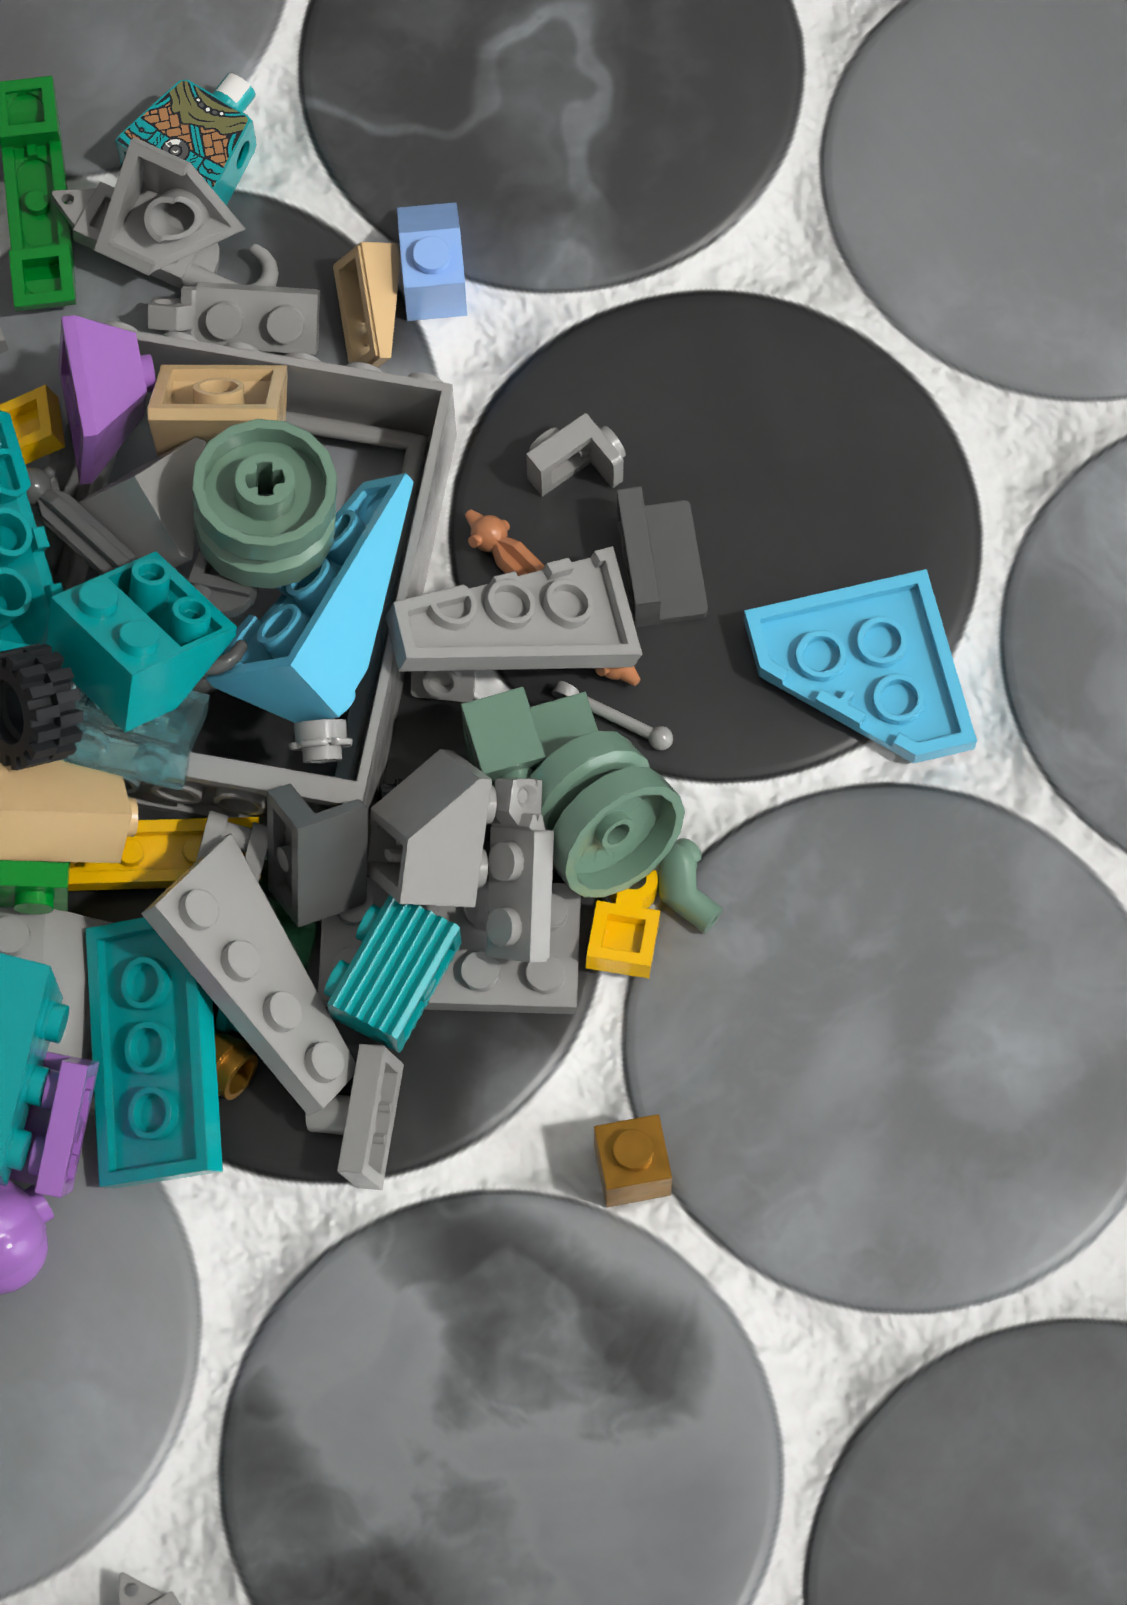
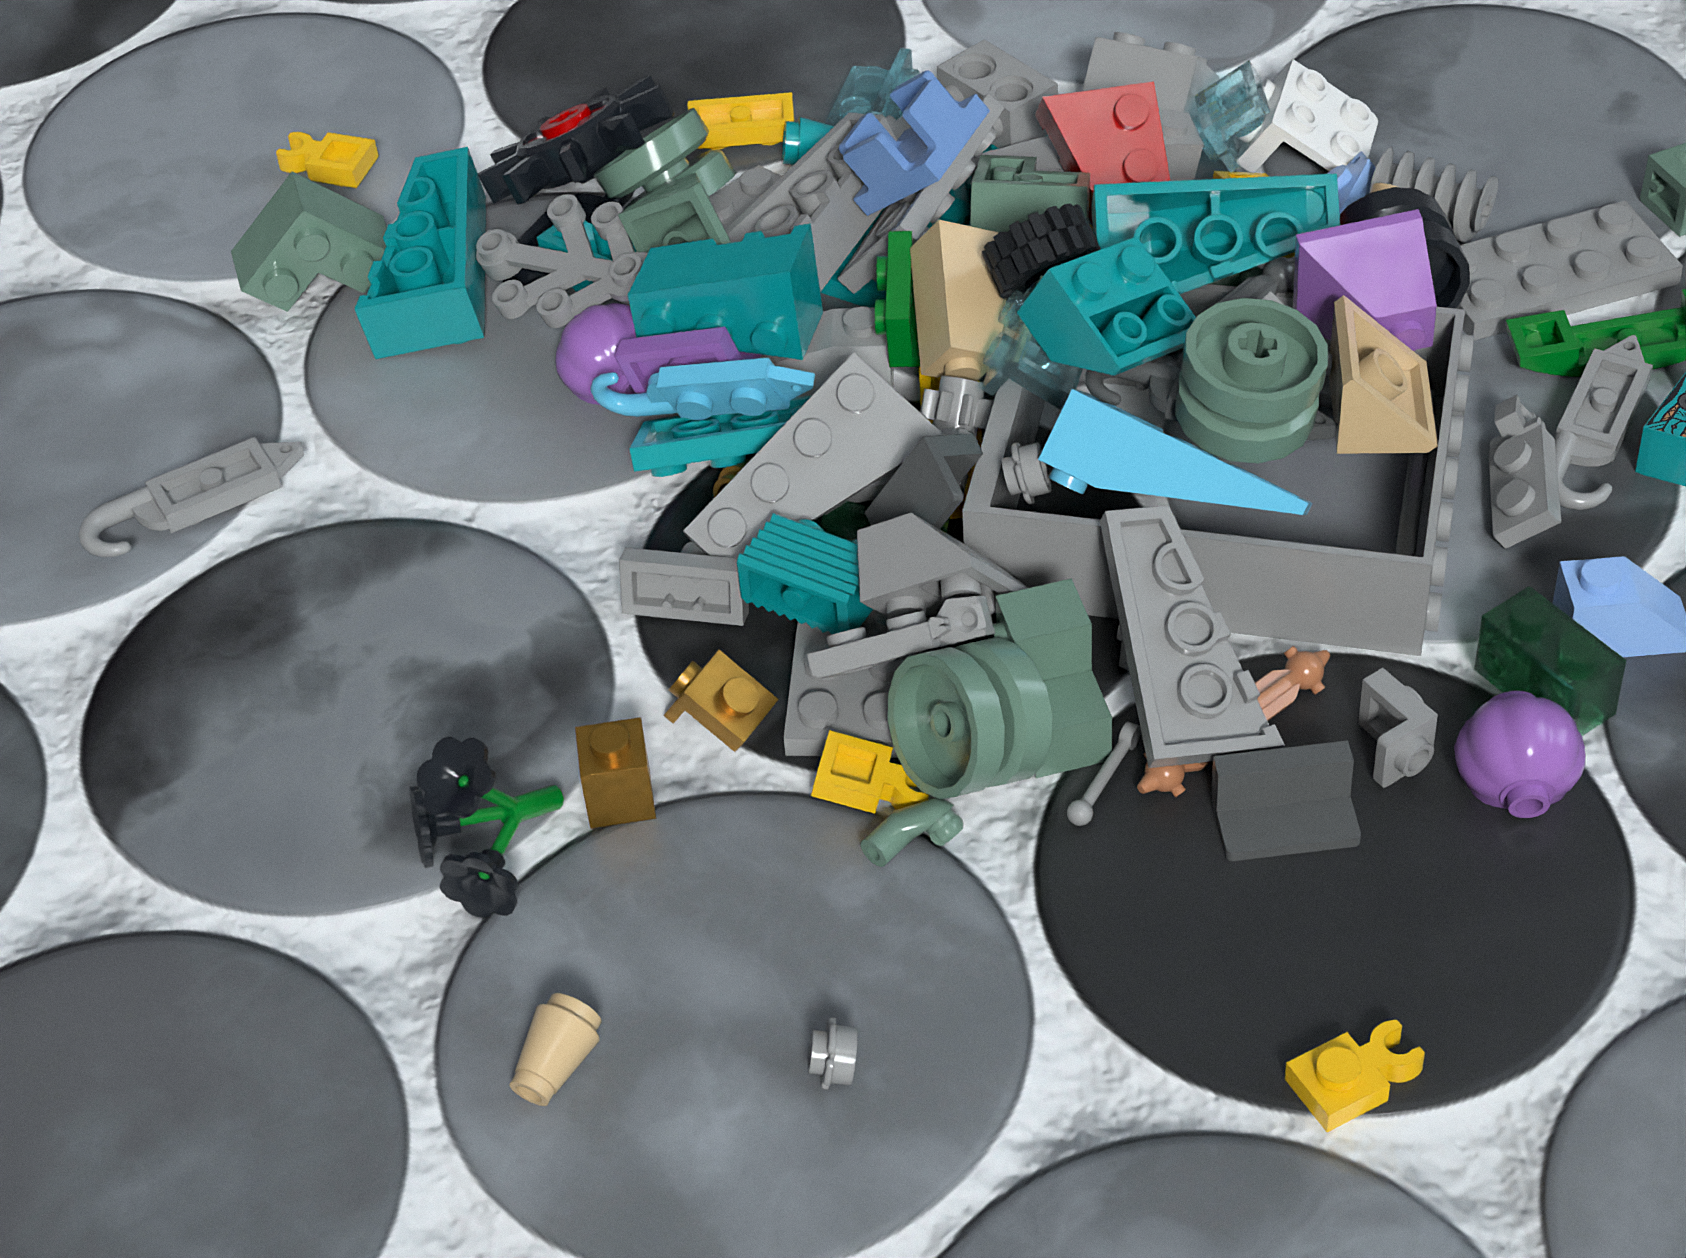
camera: 95 degrees right, 25 degrees down
light grey slope [94,138,245,276] -> none
tan slope [333,242,400,368] -> none
medium azure plate [743,569,977,764] -> none
none -> black plant [409,737,564,918]
none -> tan cone [509,993,601,1106]
none -> medium azure plate [590,358,815,420]
none -> pearl gold bracket [663,650,779,752]
none -> light grey plate [808,1017,857,1090]
none -> light grey gear [920,375,994,436]
none -> yellow plate [1285,1020,1425,1132]
none -> medium lavender plant [1454,691,1586,818]
none -> clear green brick [1474,586,1627,736]

